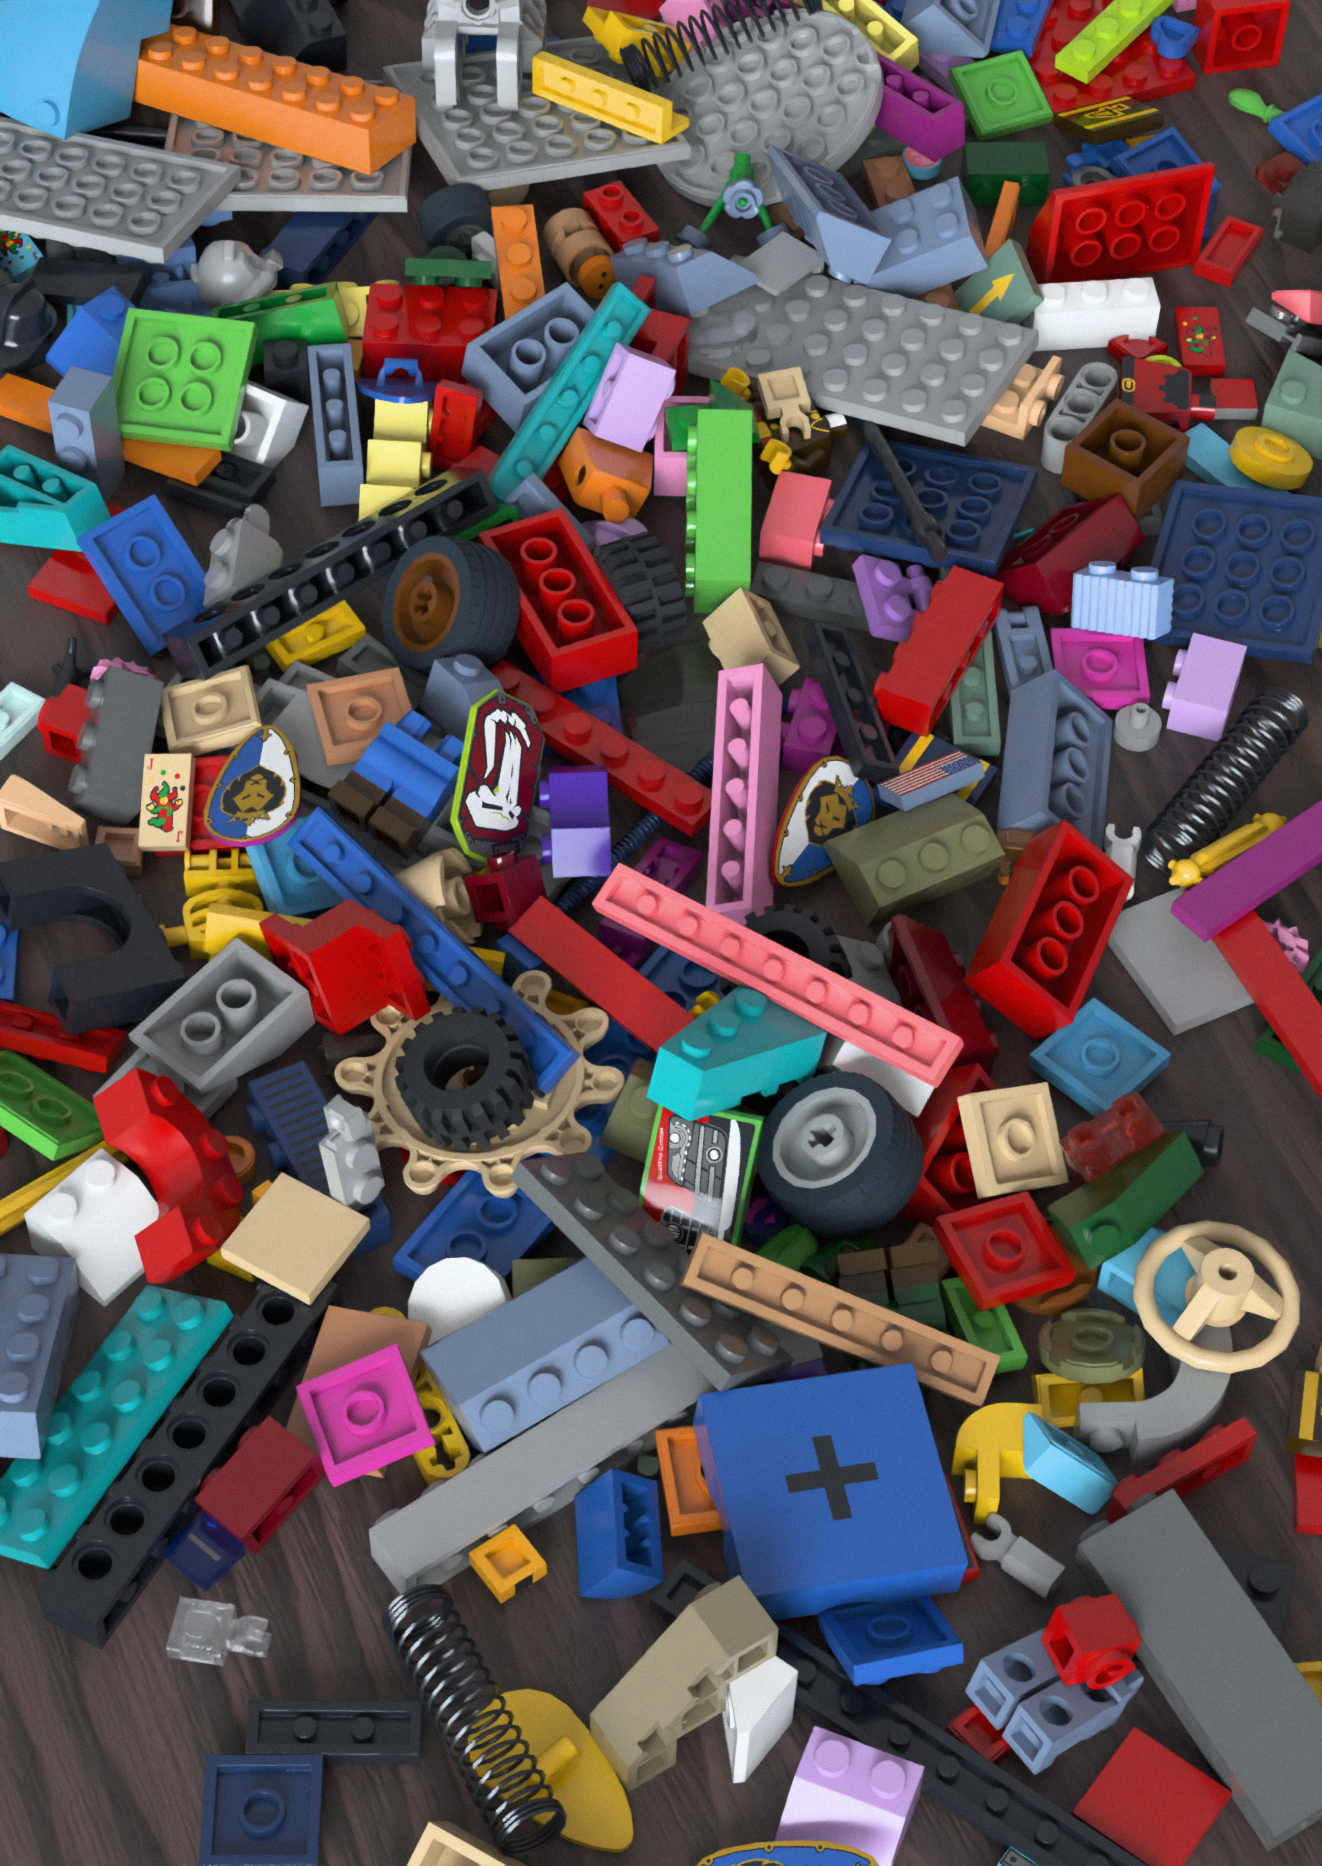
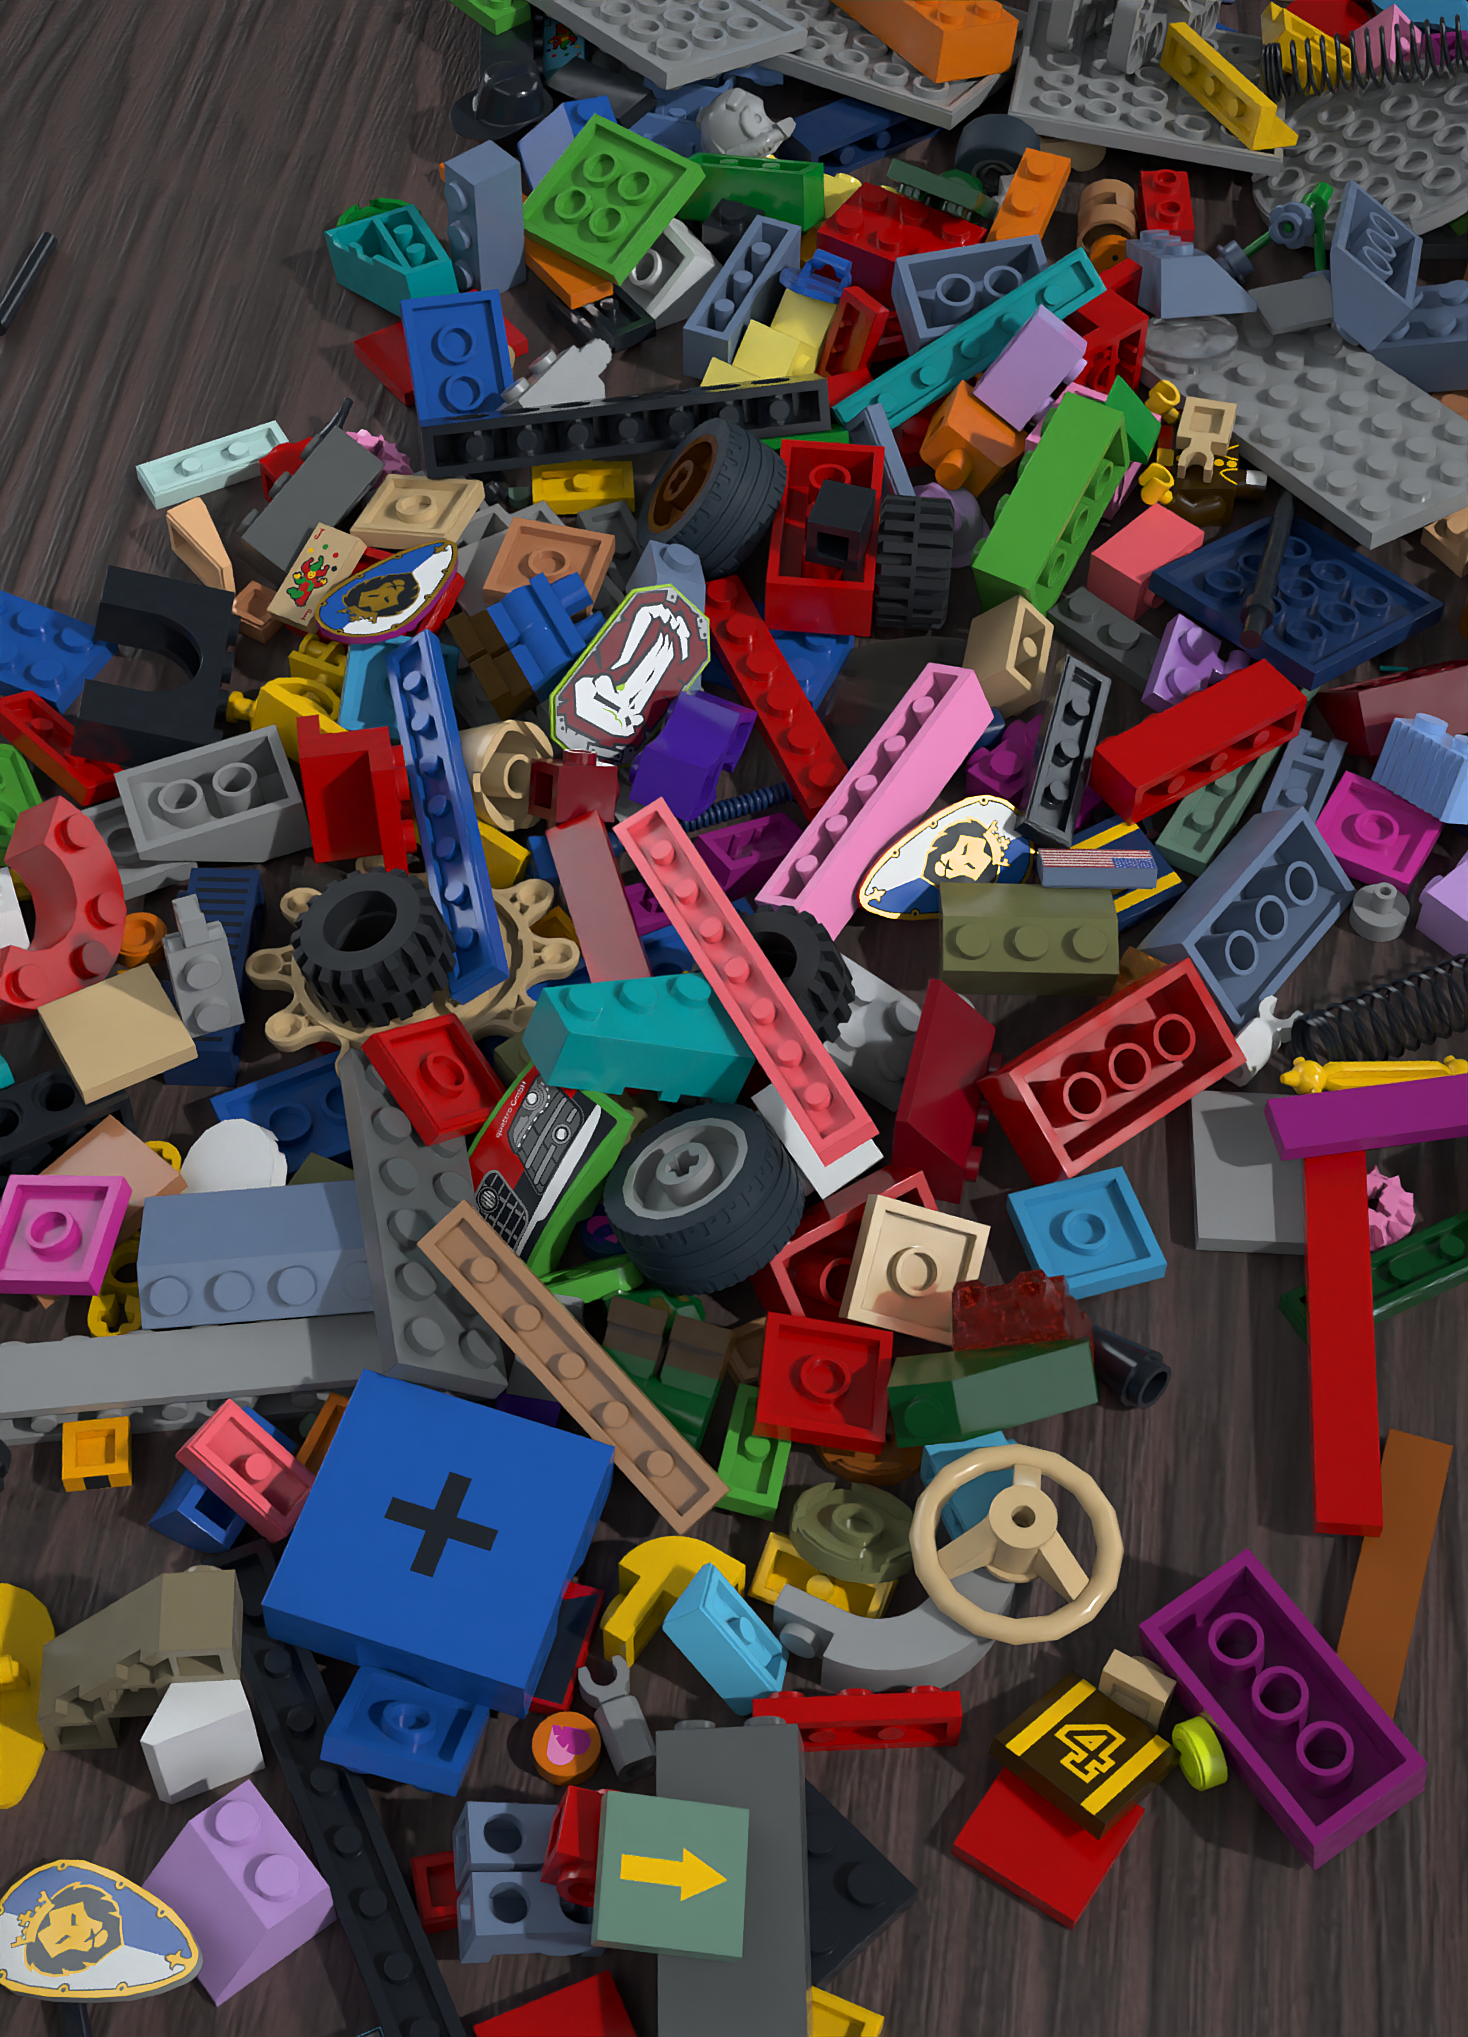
camera: 30 degrees right, 0 degrees up
none -> coral slope [175,1398,316,1544]
none -> red tile [361,1013,507,1147]
none -> orange tile [532,1712,602,1786]
none -> sand green tile [591,1790,749,1963]
none -> black brick [805,479,876,572]

